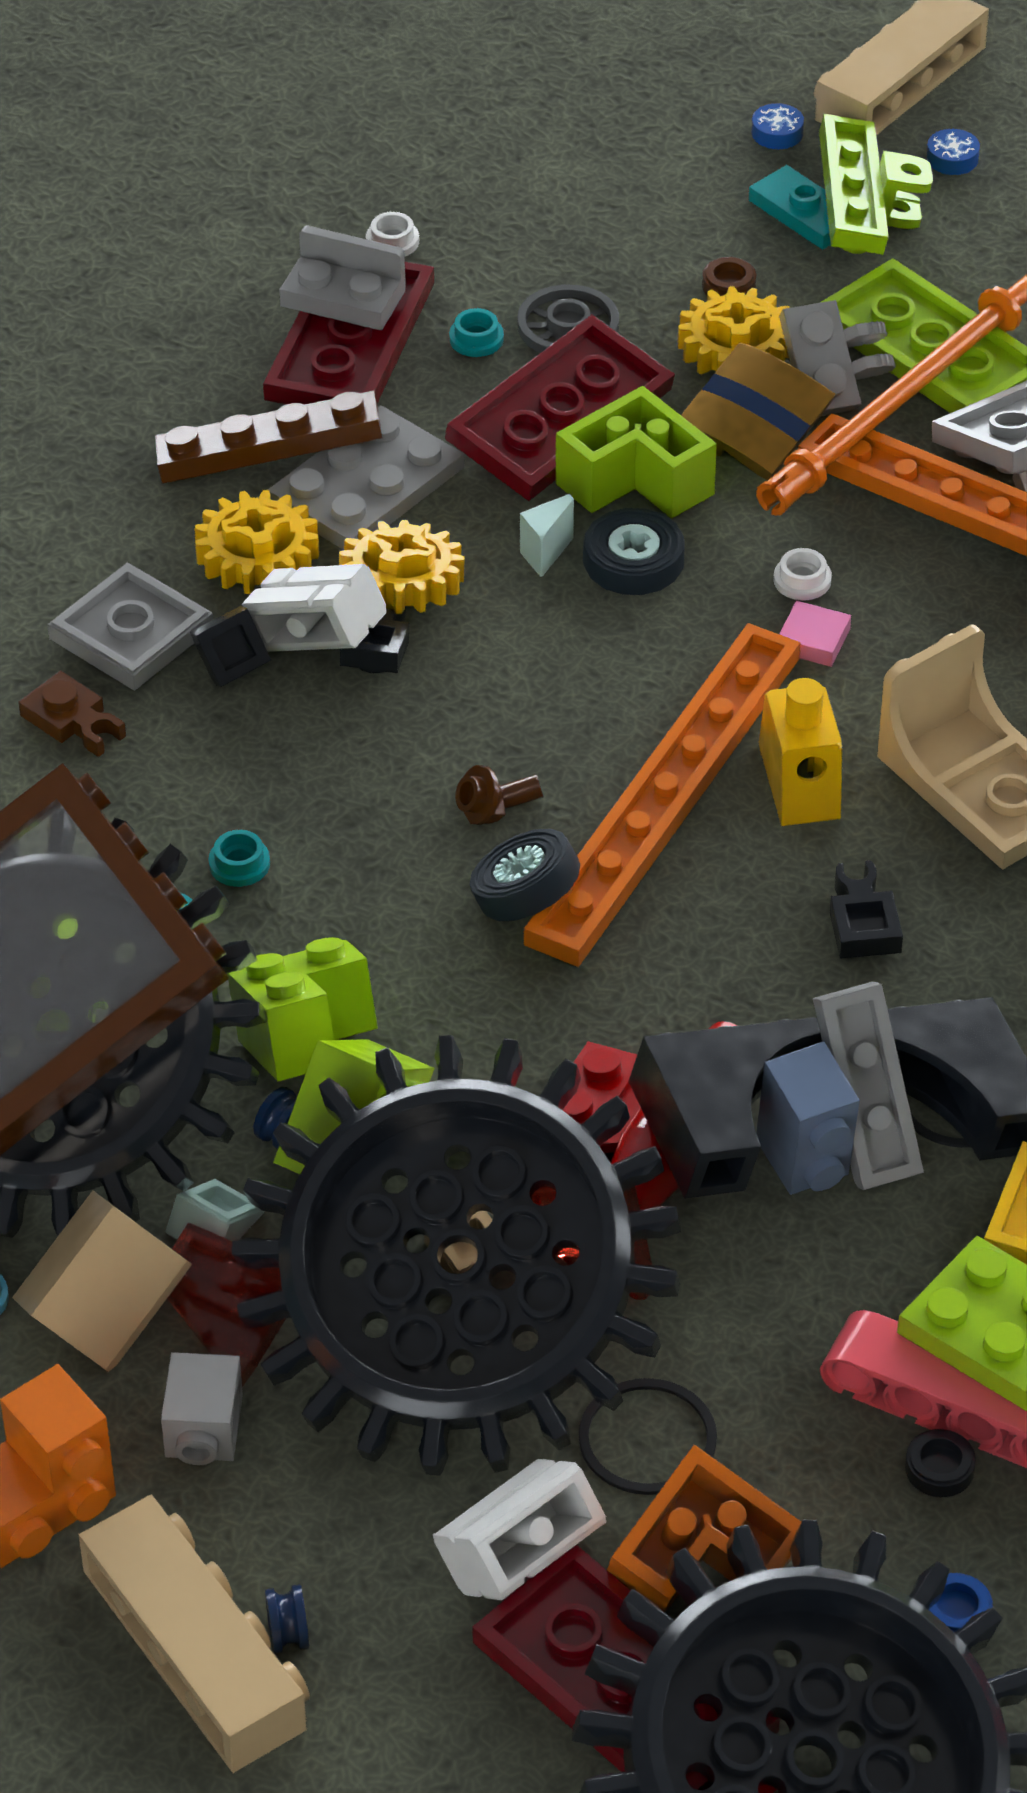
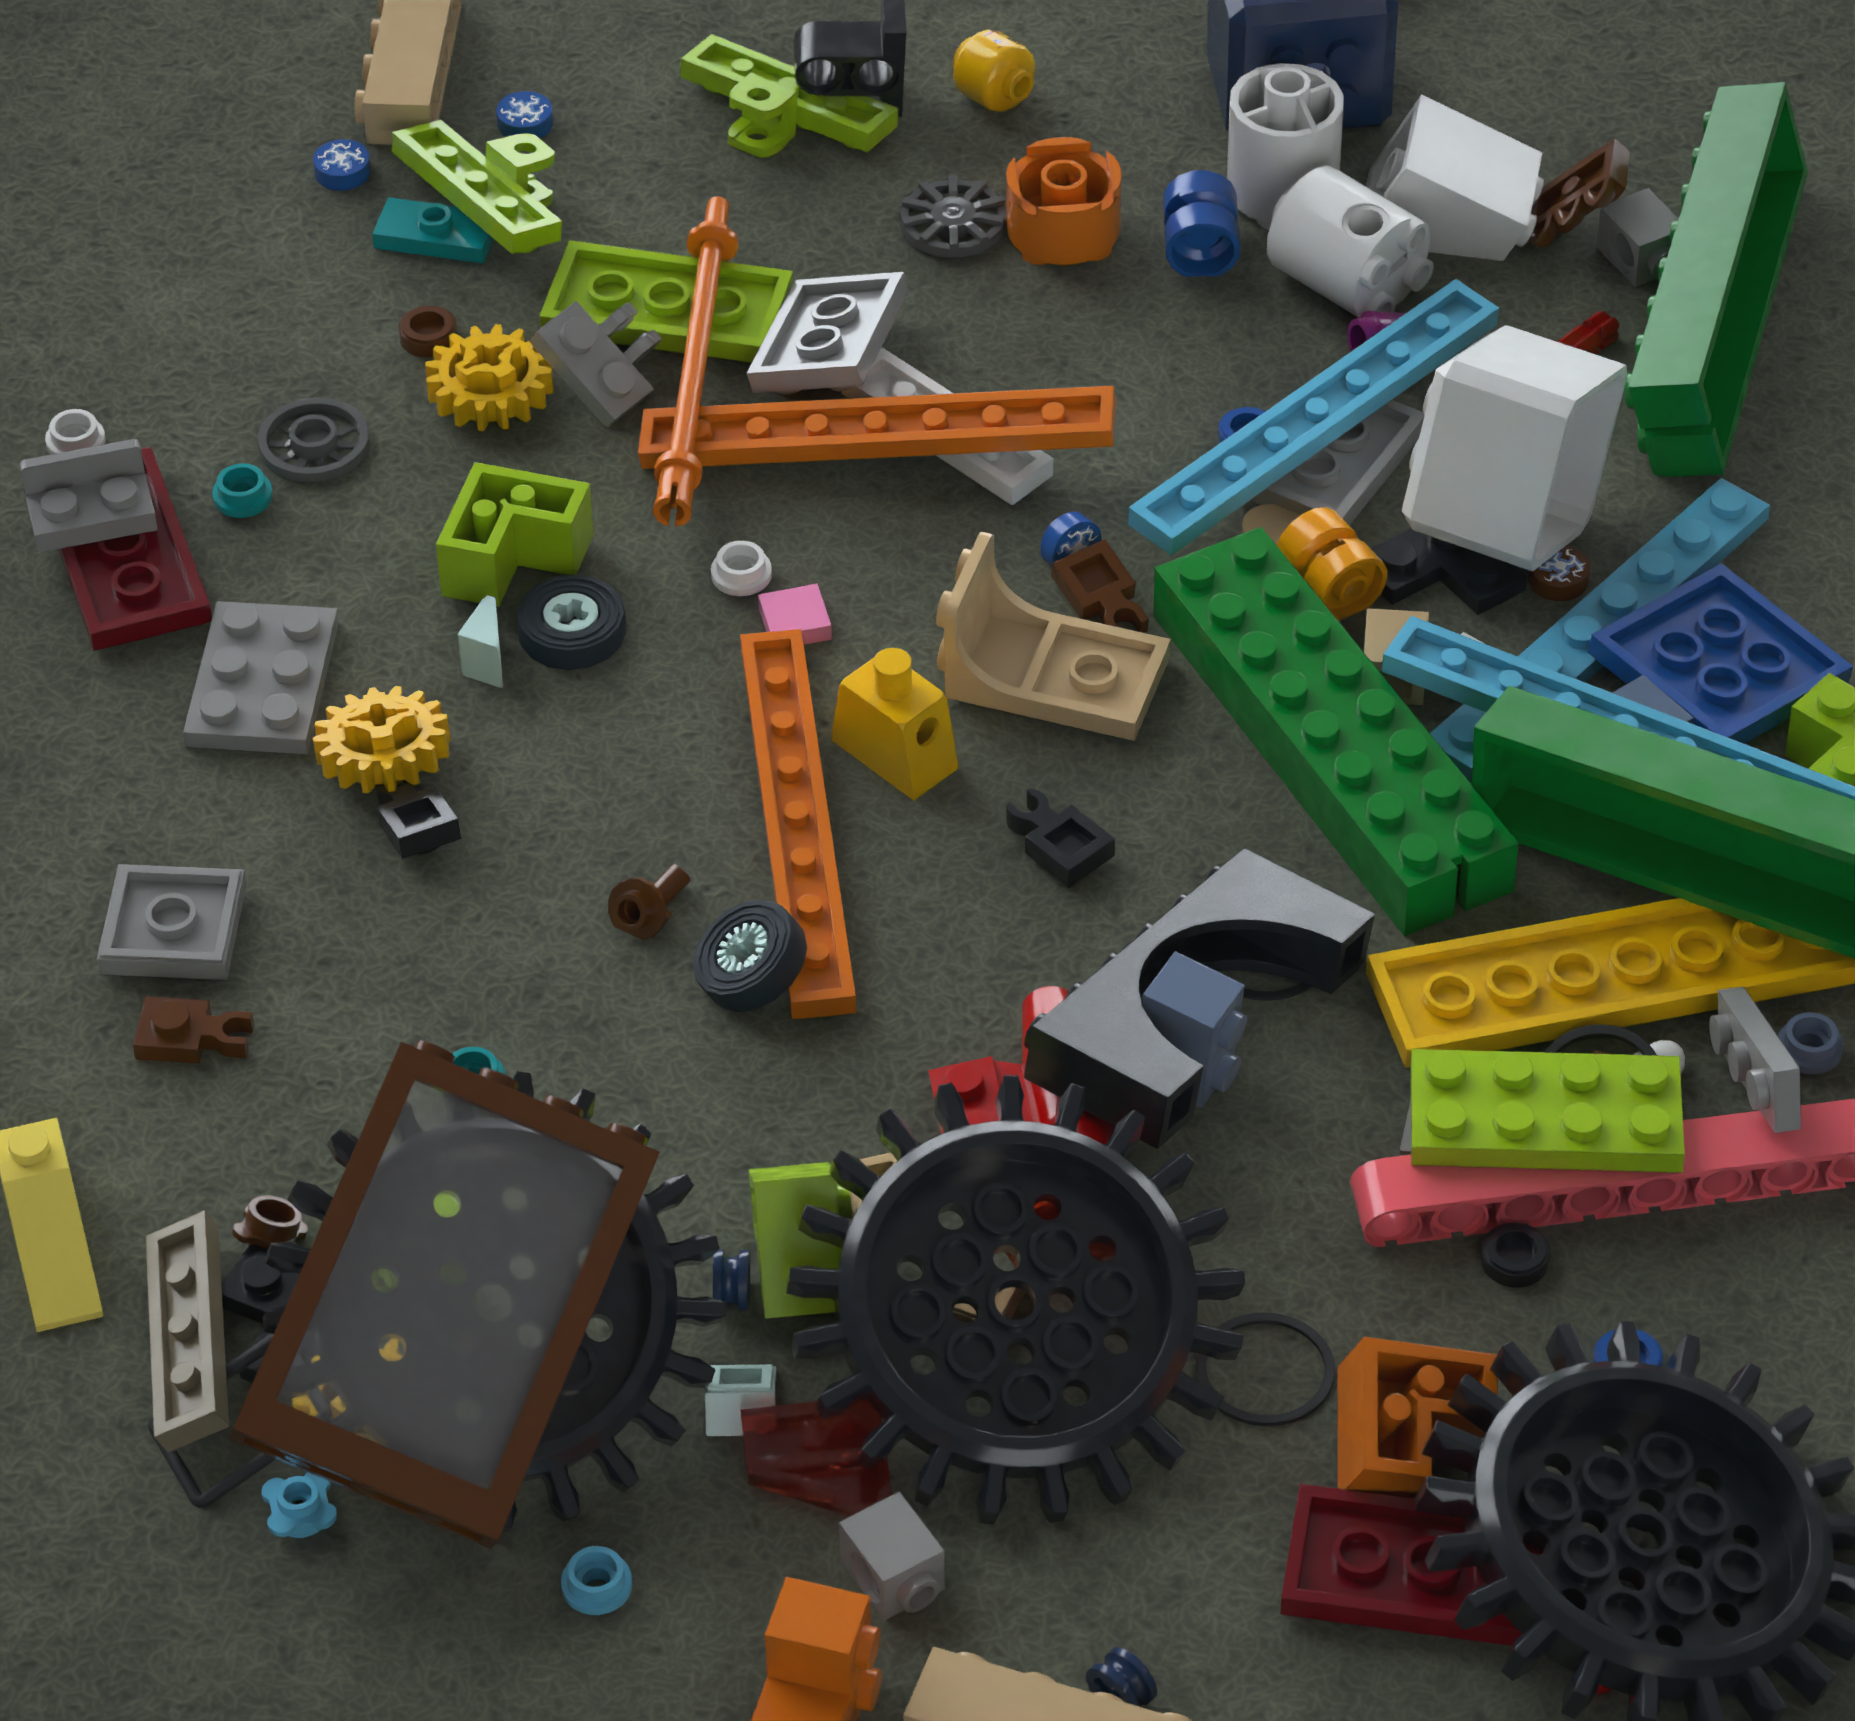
camera: 35 degrees left, 0 degrees up
tan slope [12,1191,192,1372] -> none
reddish brown plate [155,390,382,484] -> none
black tile [190,605,271,687] -> none
yellow gear [194,490,319,594] -> none
lime brick [227,937,378,1082] -> none
white brick [242,564,387,652] -> none
white brick [433,1459,606,1600] -> none
dark red plate [445,314,675,501] -> none
pearl gold slope [681,342,836,480] -> none
light grey plate [813,981,924,1190] -> none

